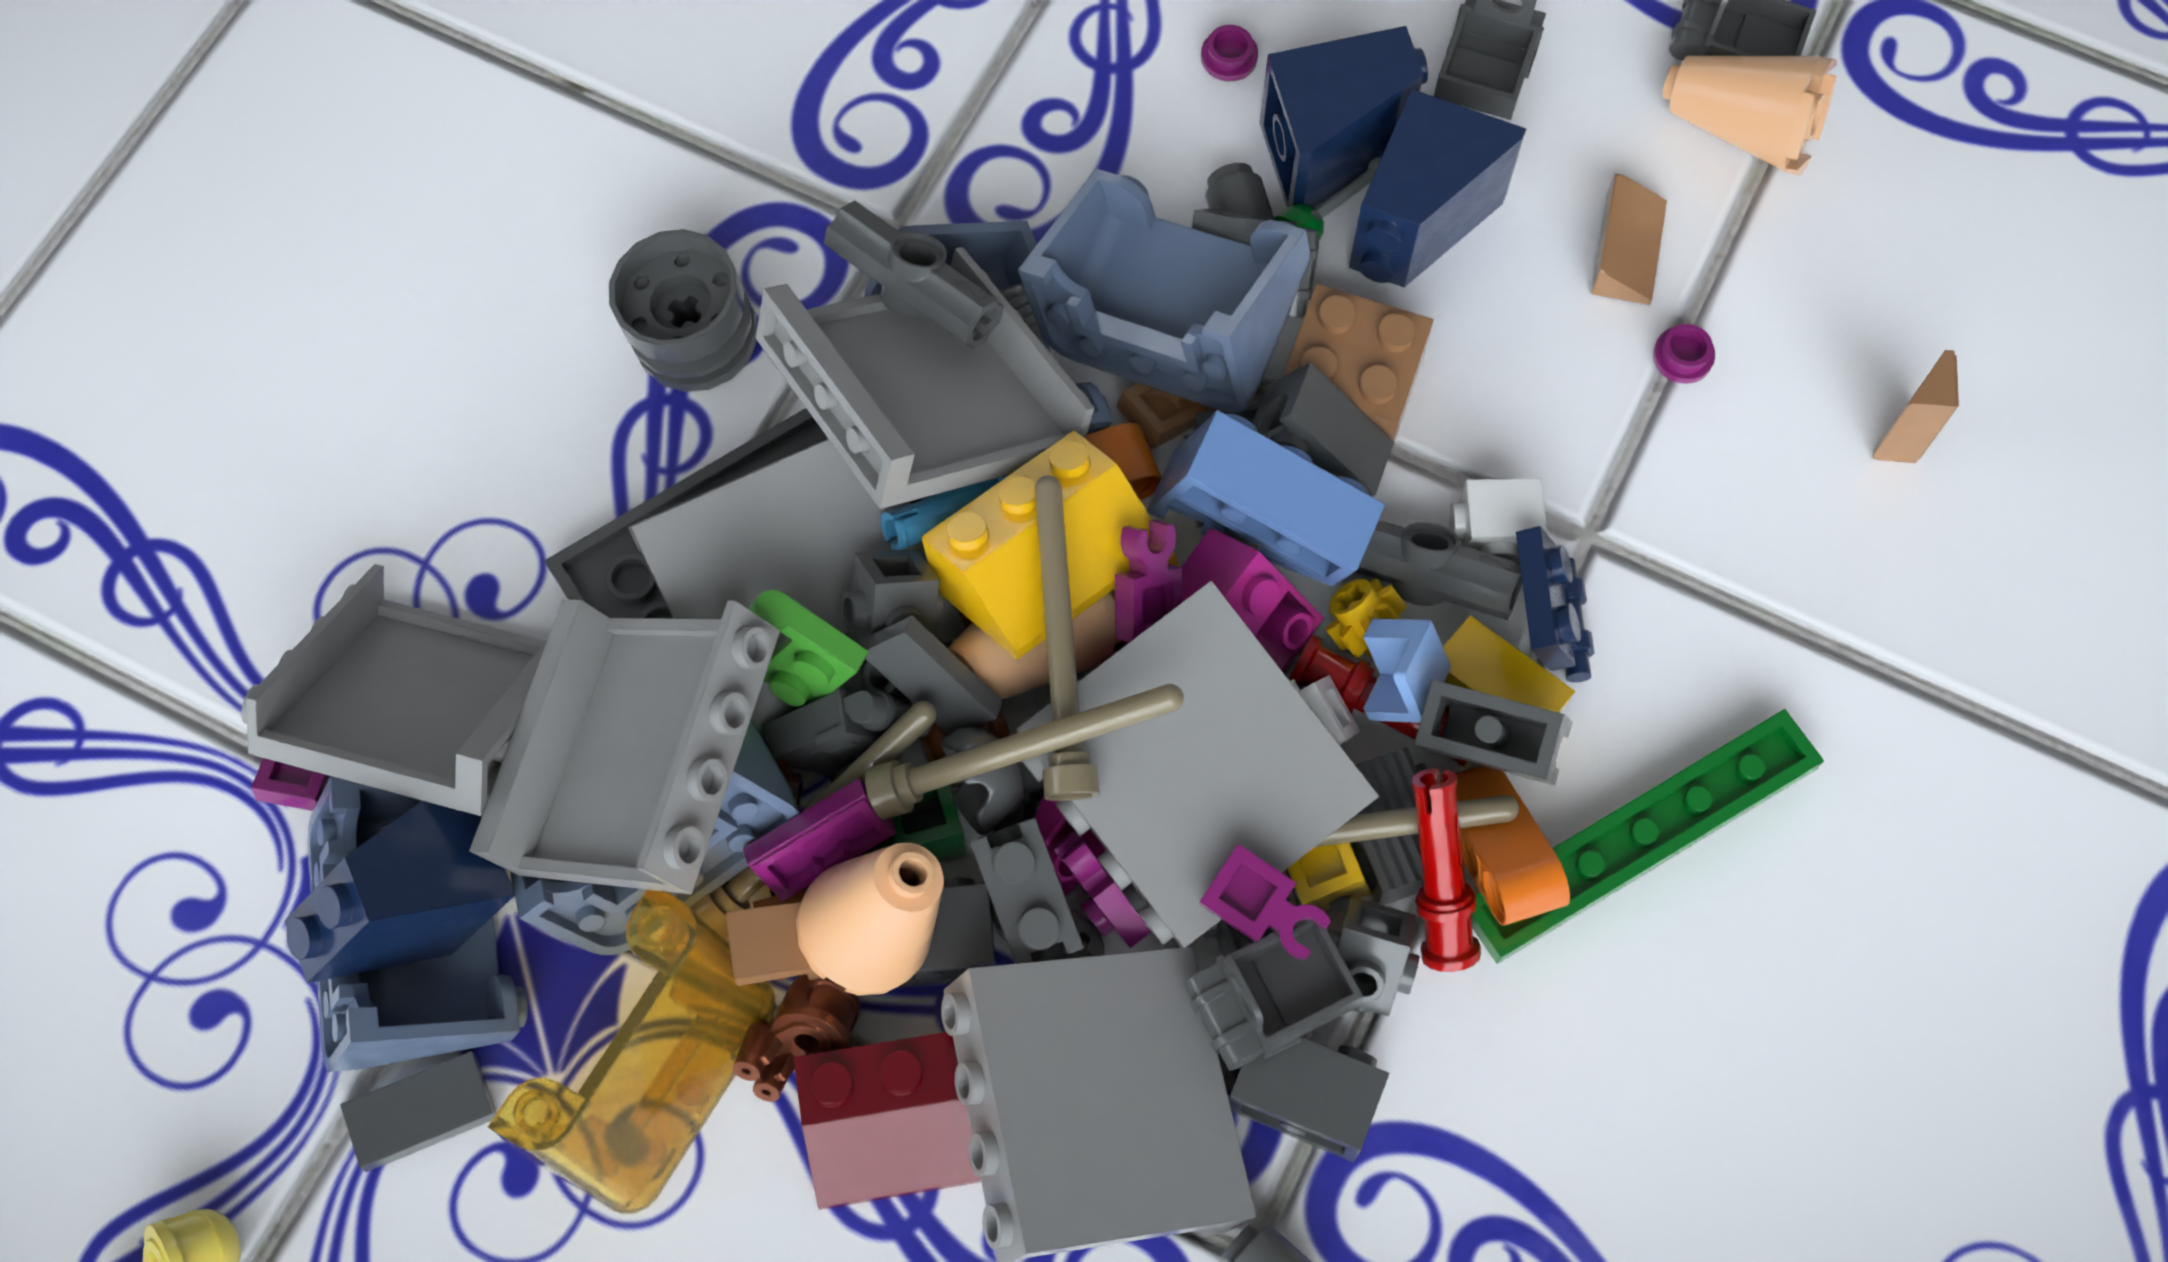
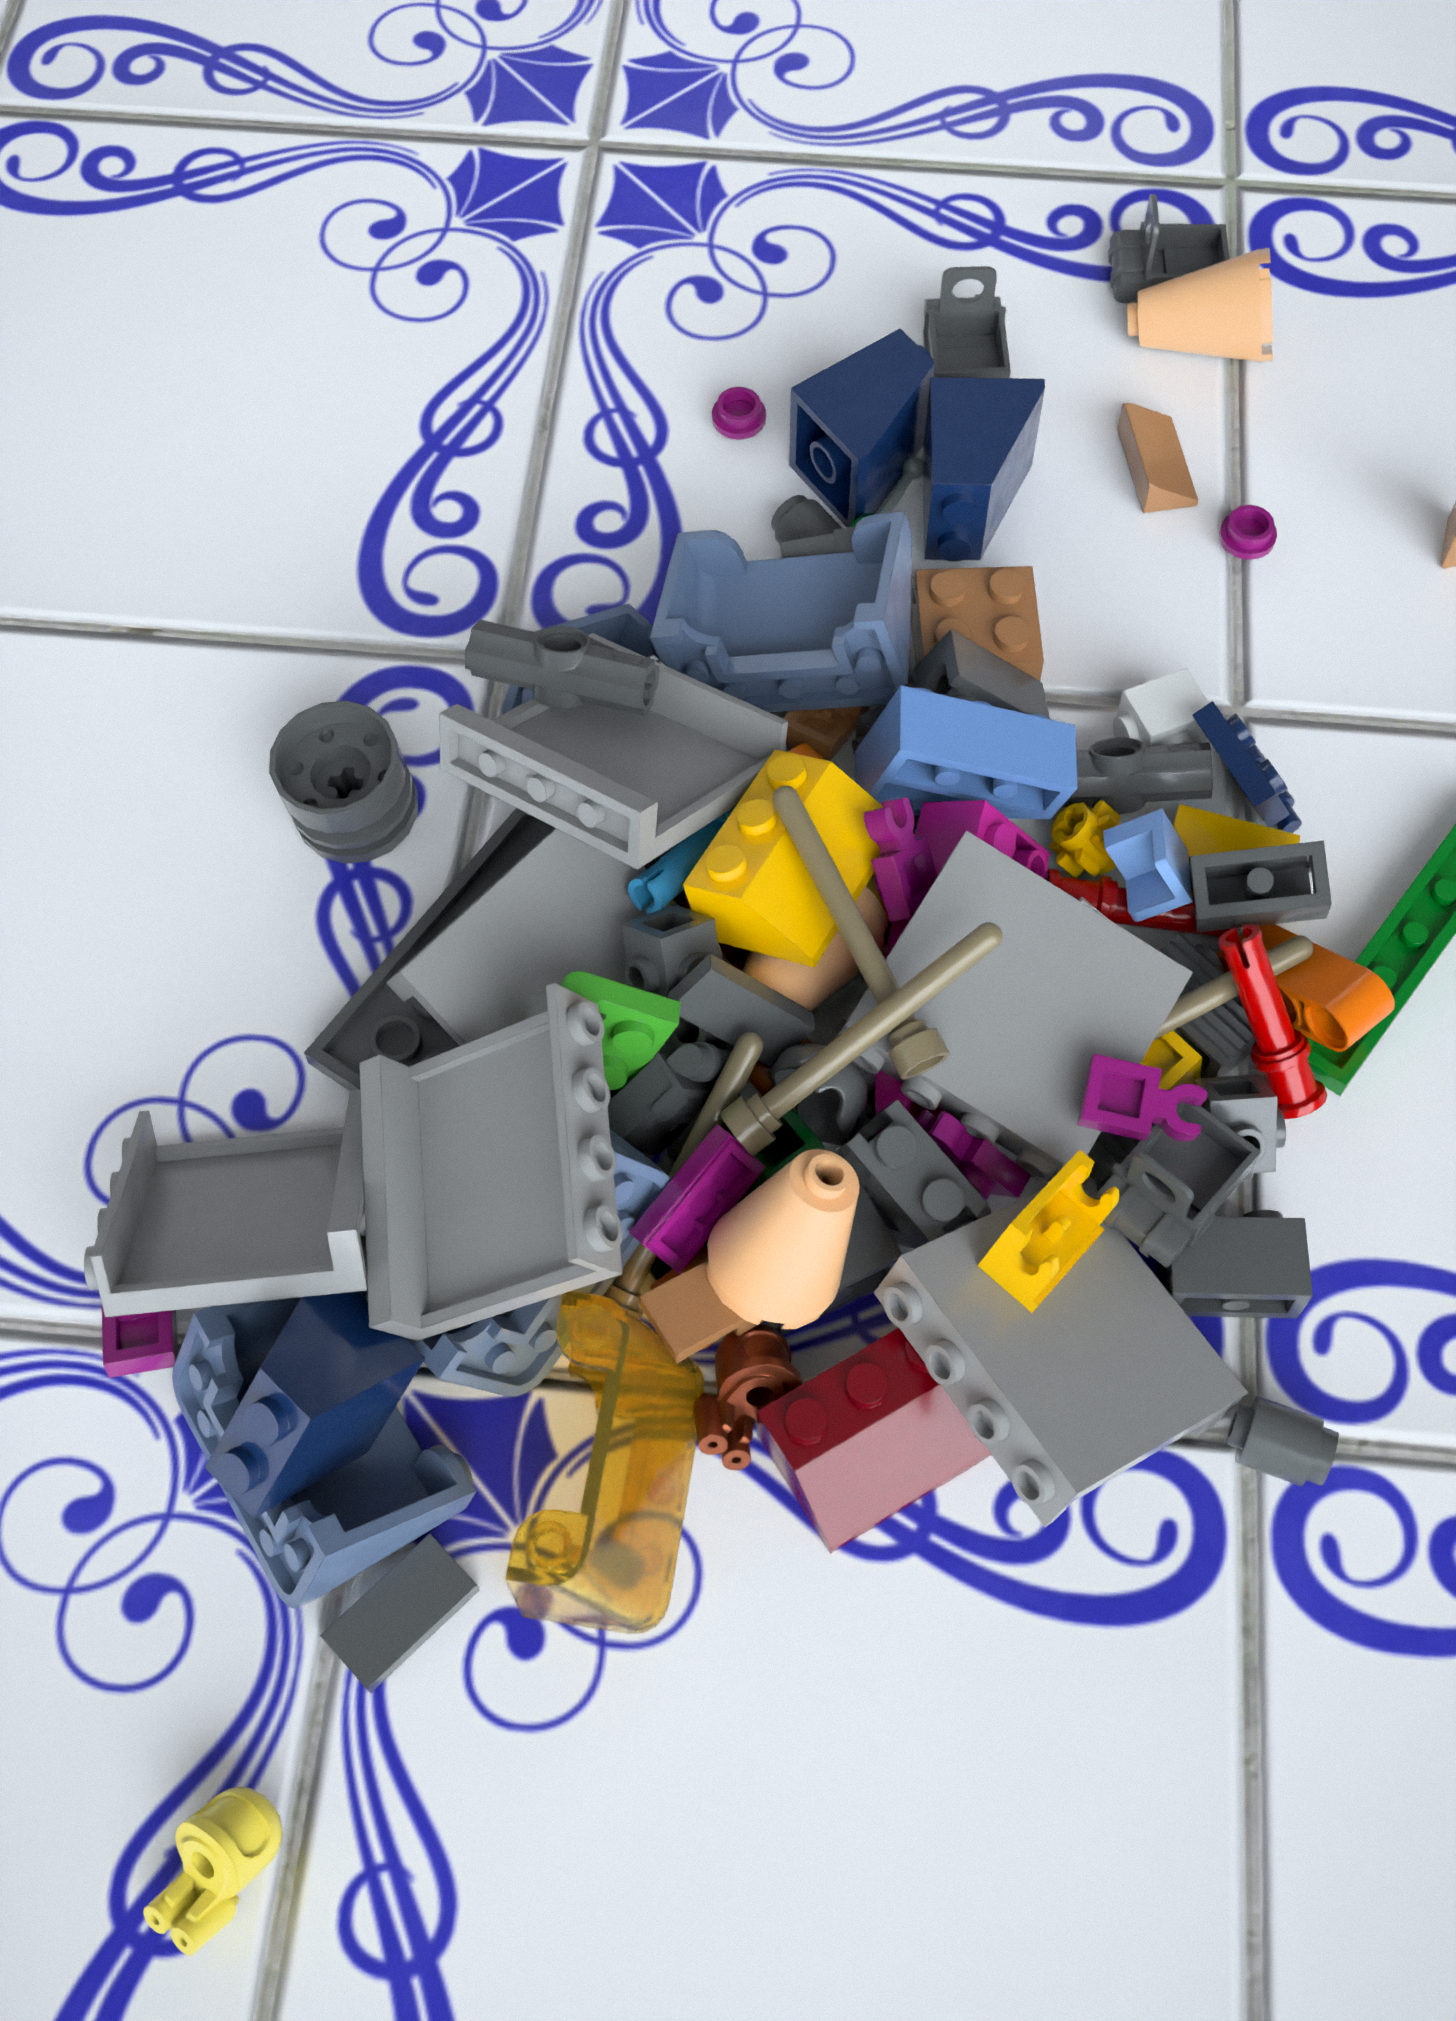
camera: 20 degrees left, 5 degrees down
none -> yellow hinge [977,1150,1119,1313]

